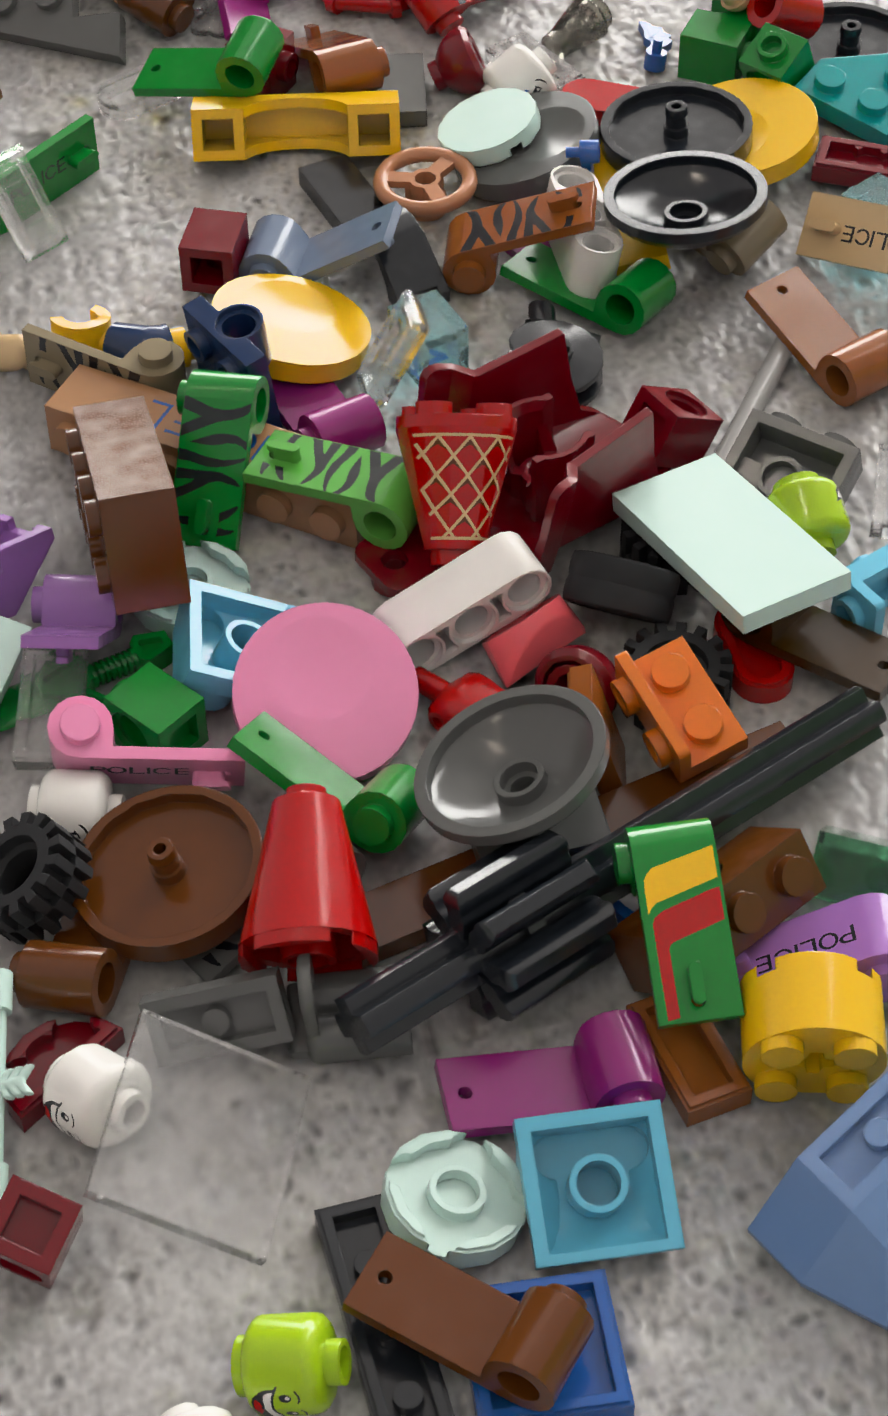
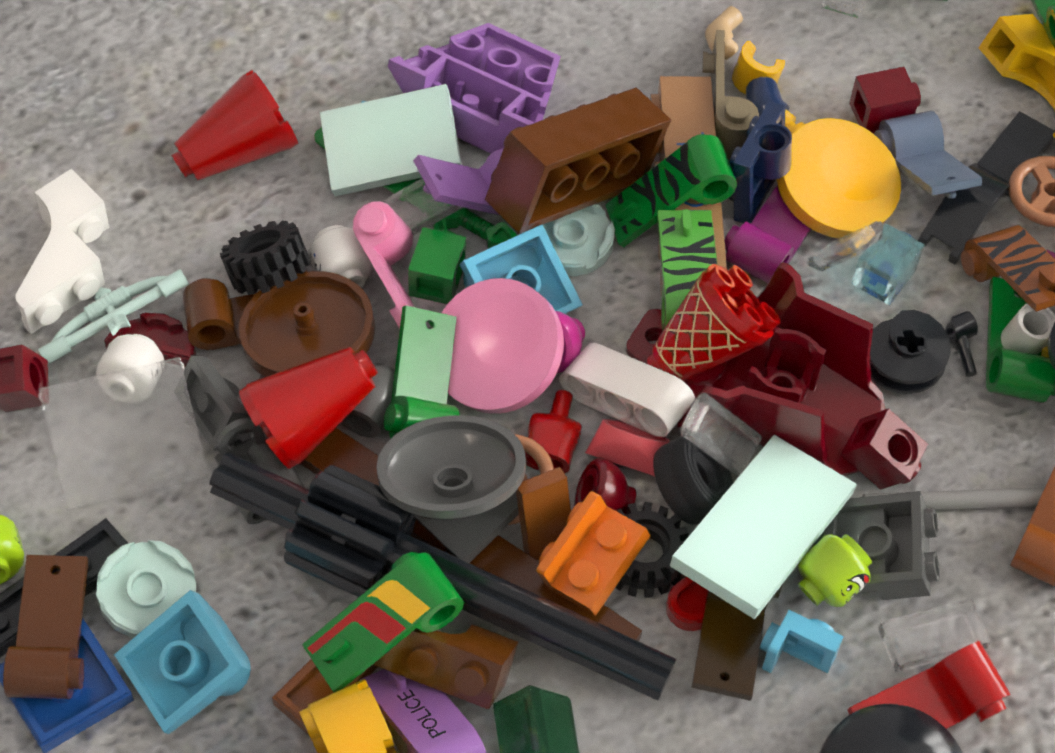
camera: 60 degrees right, 10 degrees up
magenta door [434,1009,666,1138] -> none
none -> clear tile [680,393,762,477]

